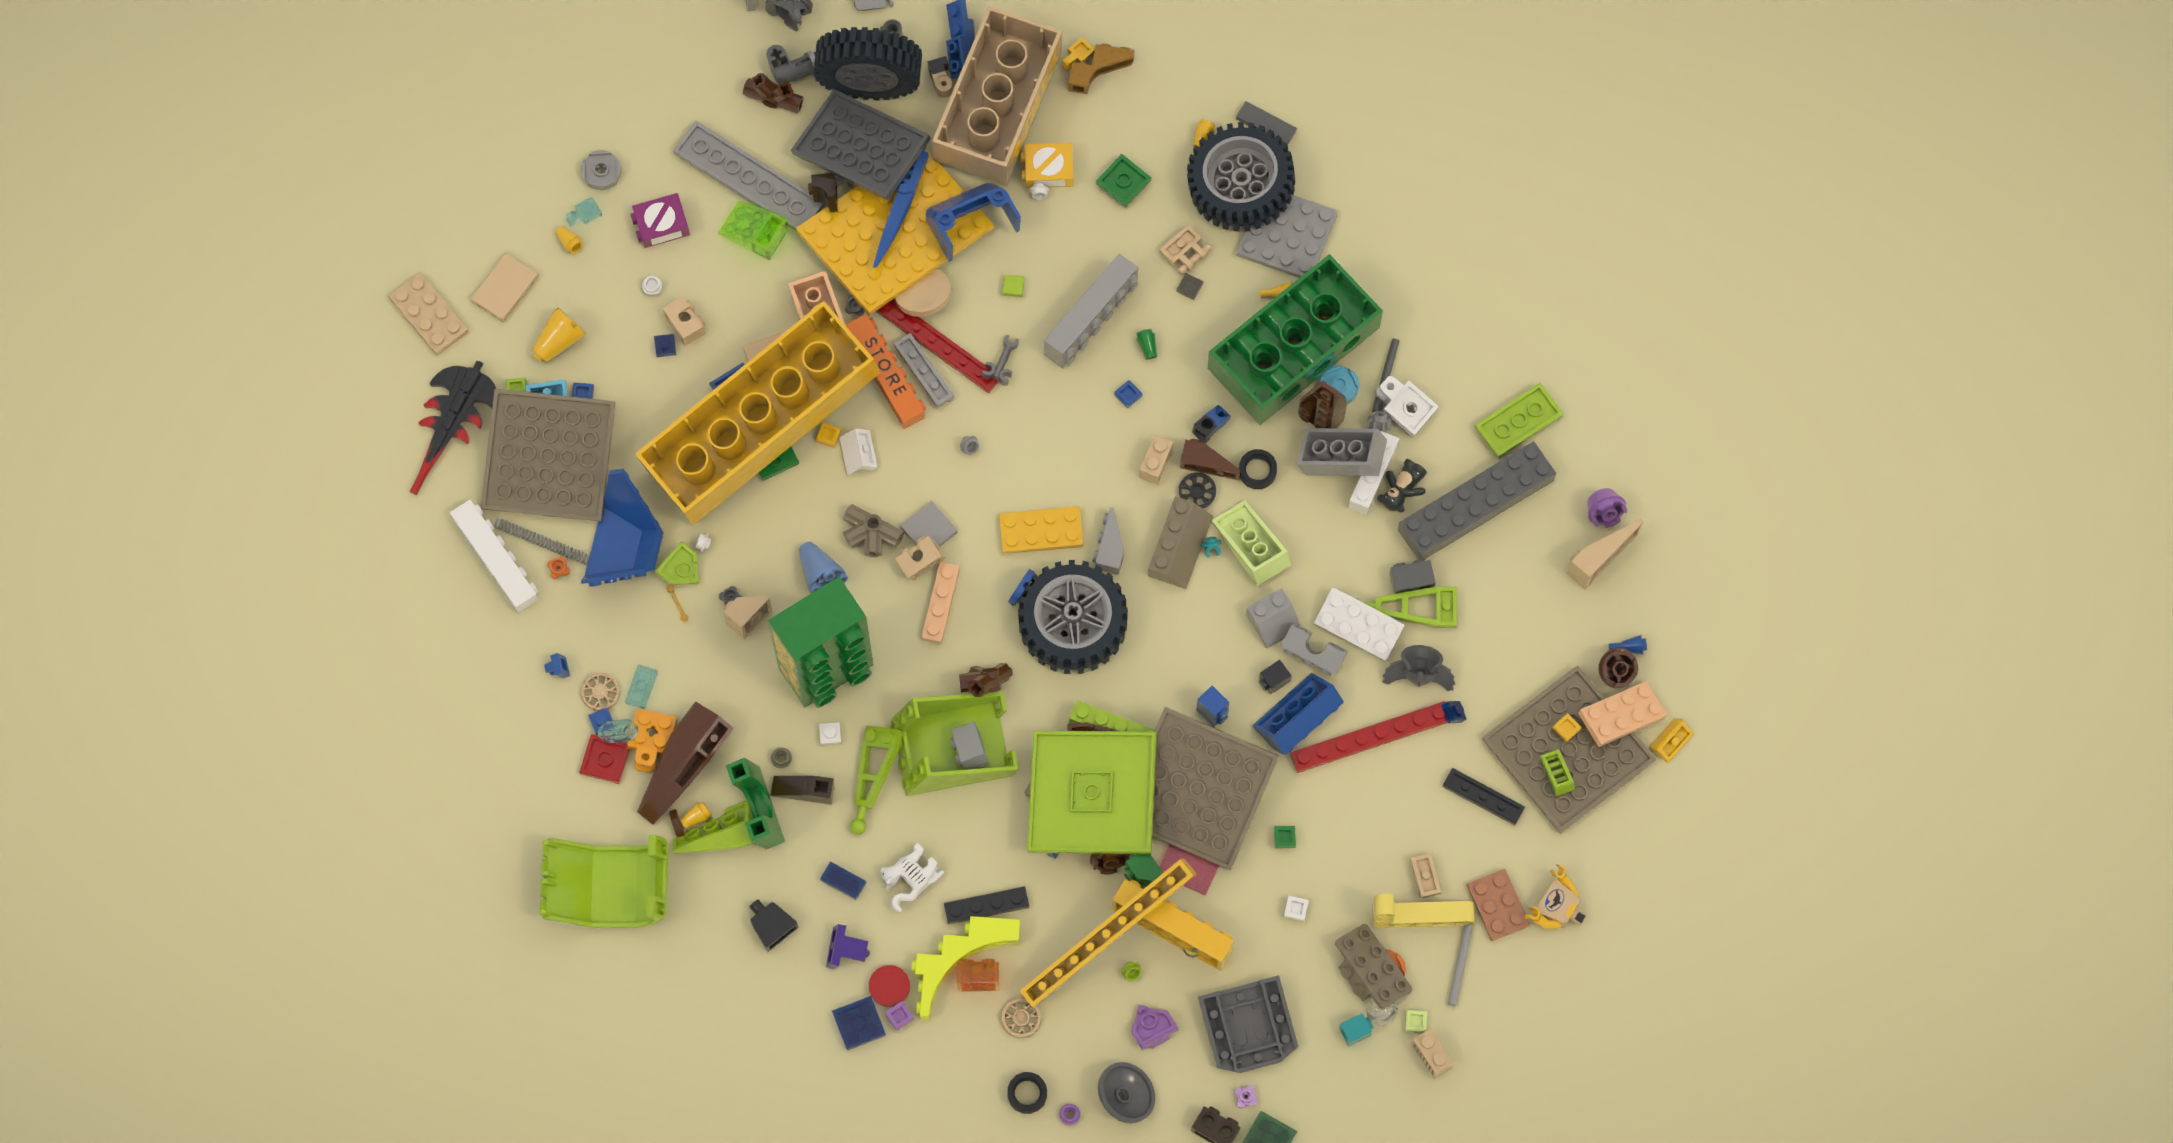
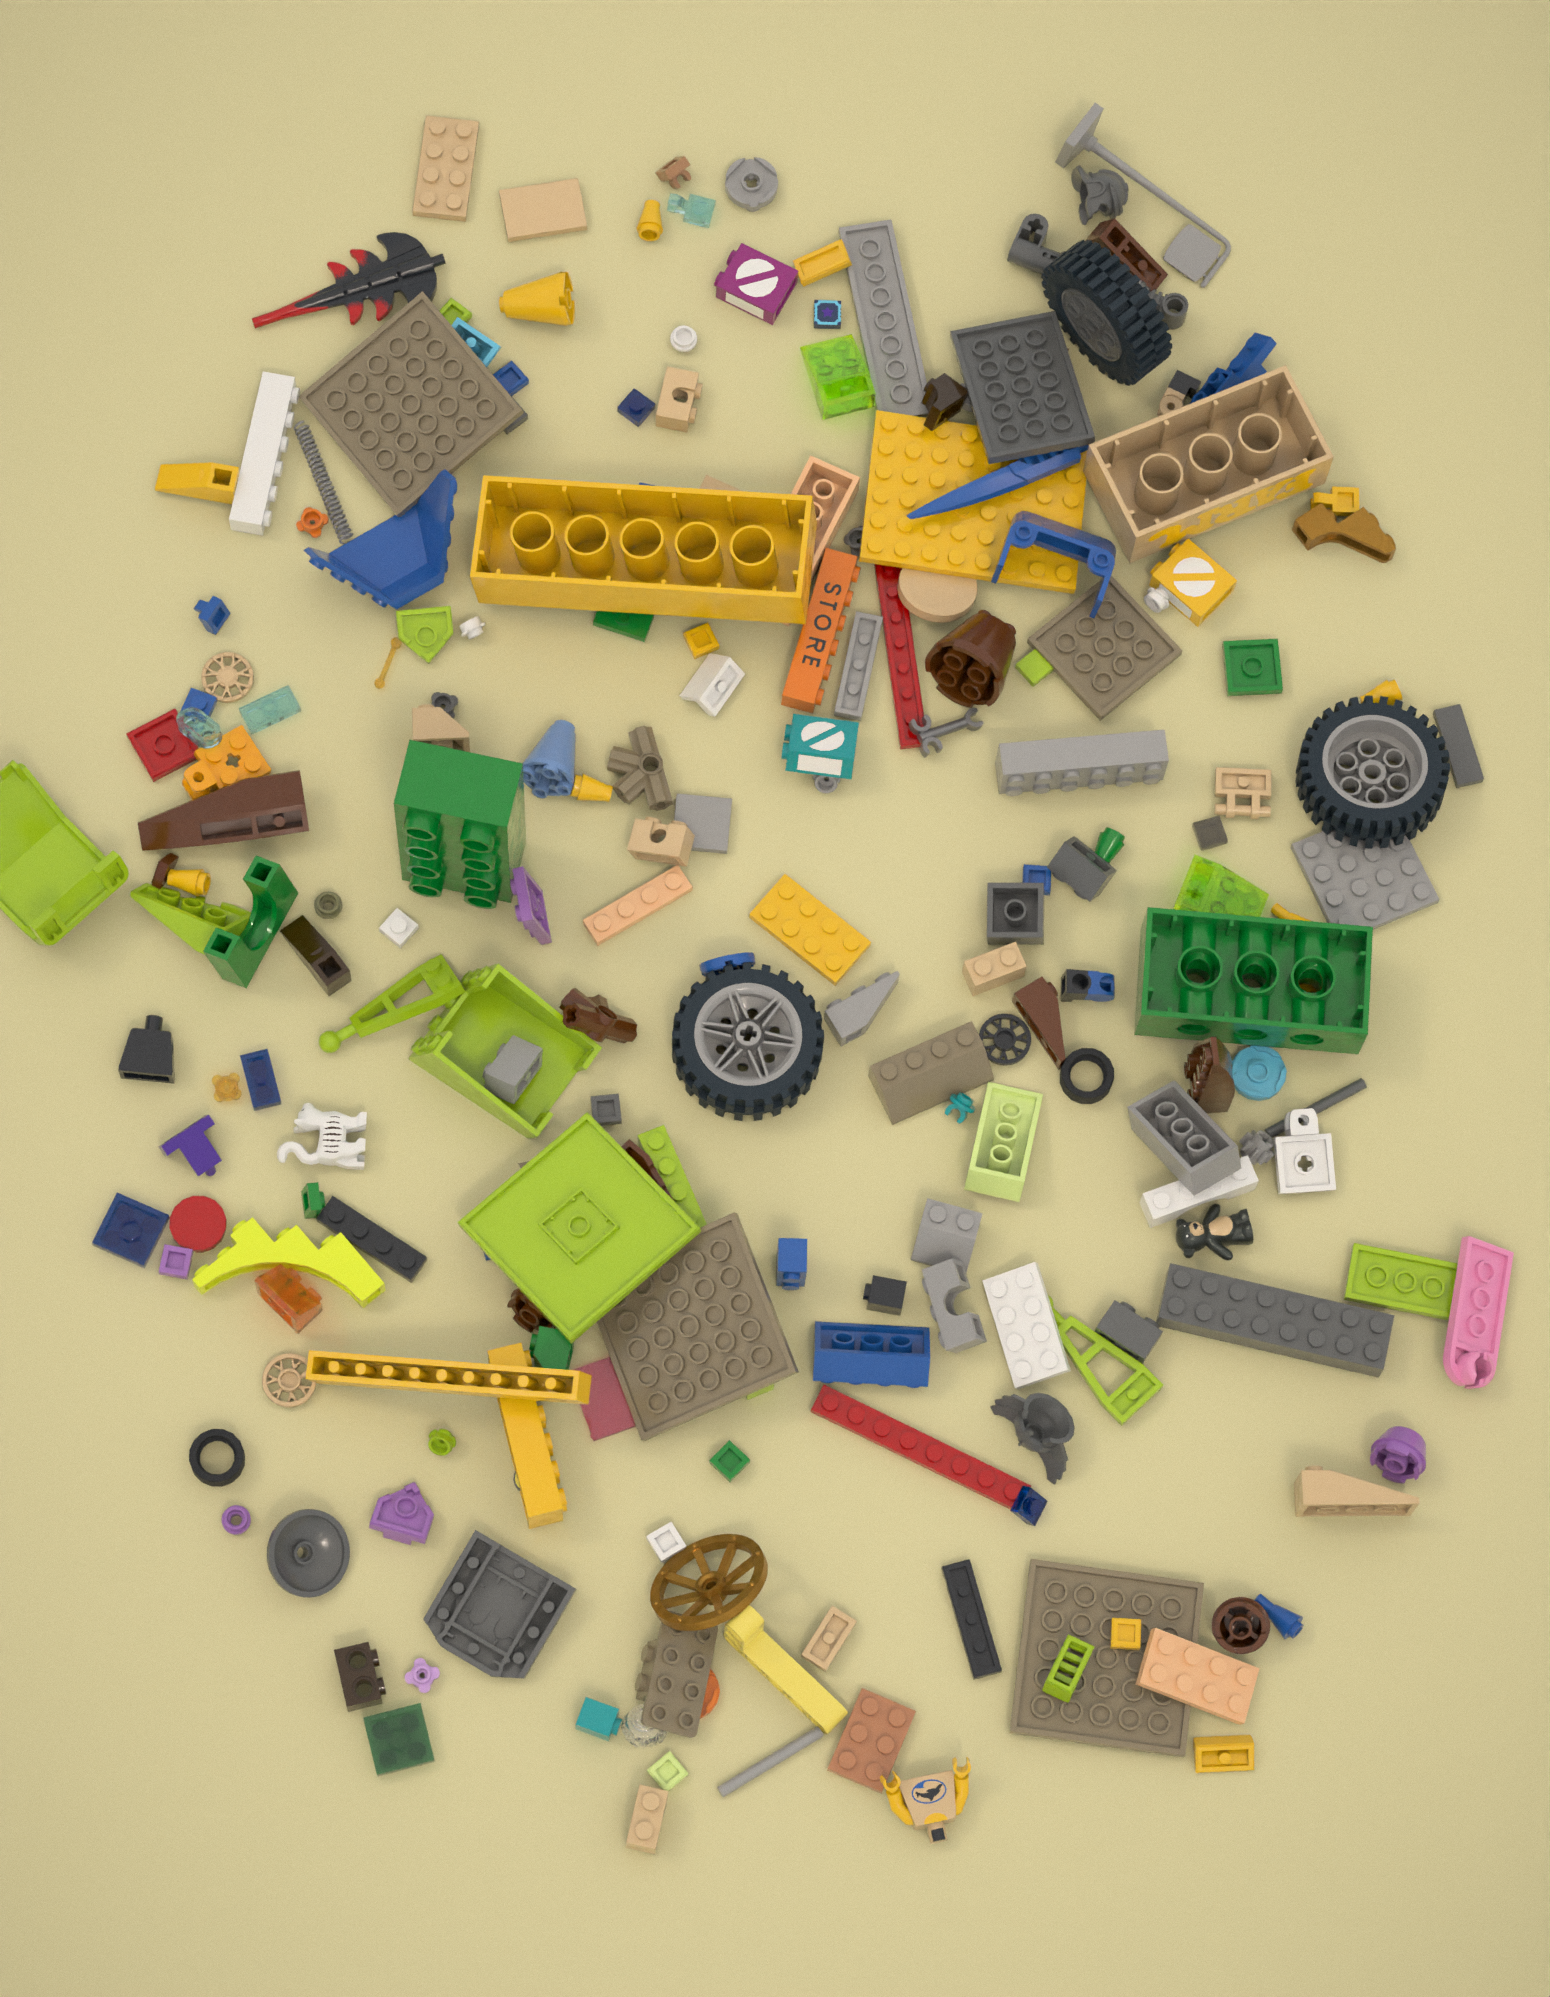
camera: 40 degrees right, 0 degrees up
reddish brown piece [743,73,804,113] -> none
none -> yellow slope [155,462,240,504]
none -> clear yellow plate [212,1073,242,1102]
none -> green plate [301,1182,325,1219]
none -> medium lavender plate [510,866,552,945]
none -> yellow cone [570,773,613,802]
none -> dark grey plate [591,1094,622,1126]
none -> pearl gold wheel [650,1534,768,1631]
none -> medium nougat tile [655,156,691,189]
none -> teal brick [781,714,859,780]
none -> yellow tile [793,239,852,287]
none -> dark blue tile [814,300,841,329]
none -> reddish brown cone [925,610,1016,708]
none -> dark grey brick [987,883,1044,945]
none -> dark tan plate [1027,576,1182,721]
none -> dark grey brick [1047,836,1117,902]
none -> reddish brown slope [1085,218,1168,292]
none -> clear neon green slope [1173,854,1269,917]
none -> bright pink plate [1443,1236,1514,1389]

